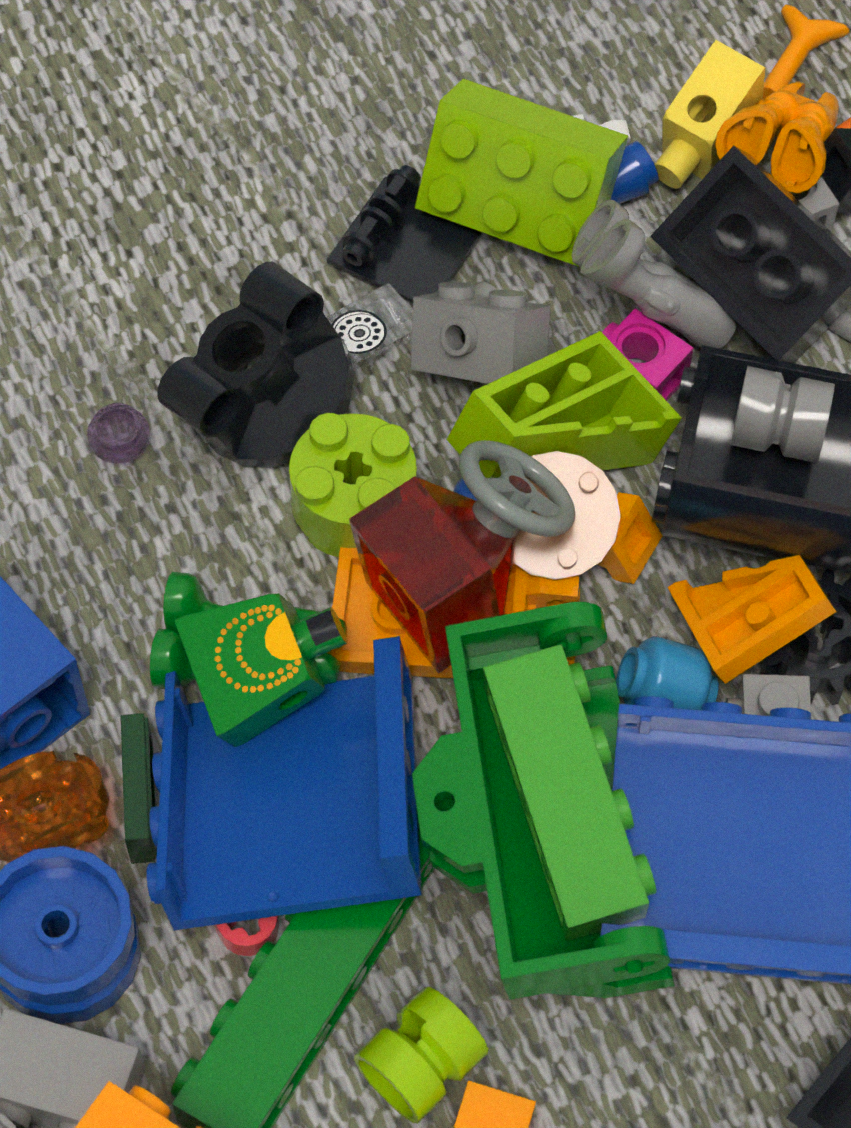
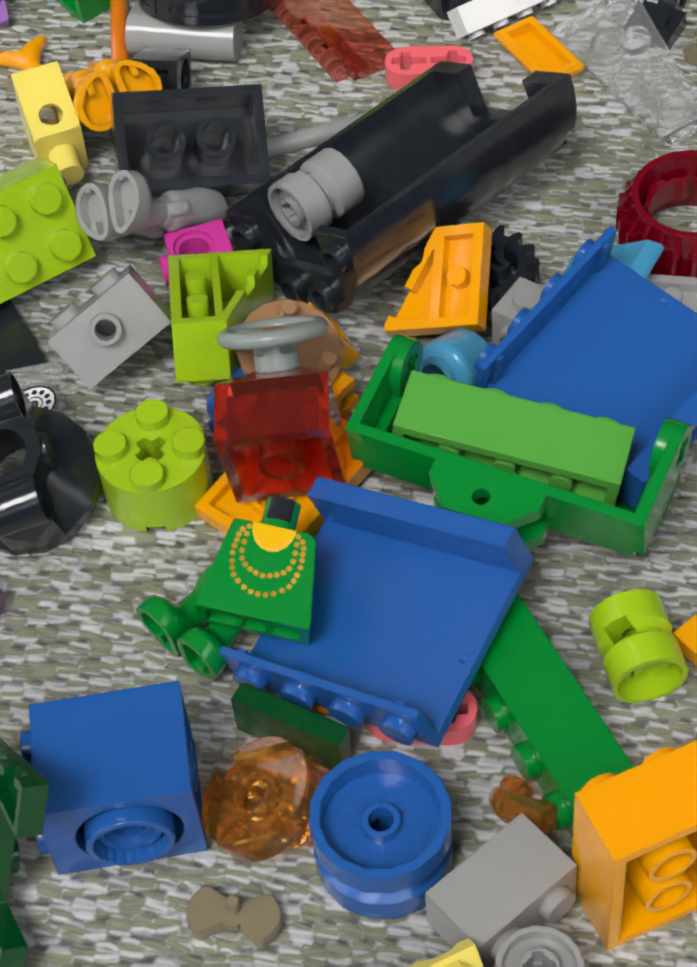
camera: 50 degrees left, 10 degrees down
none -> clear orange arm [488,775,557,835]

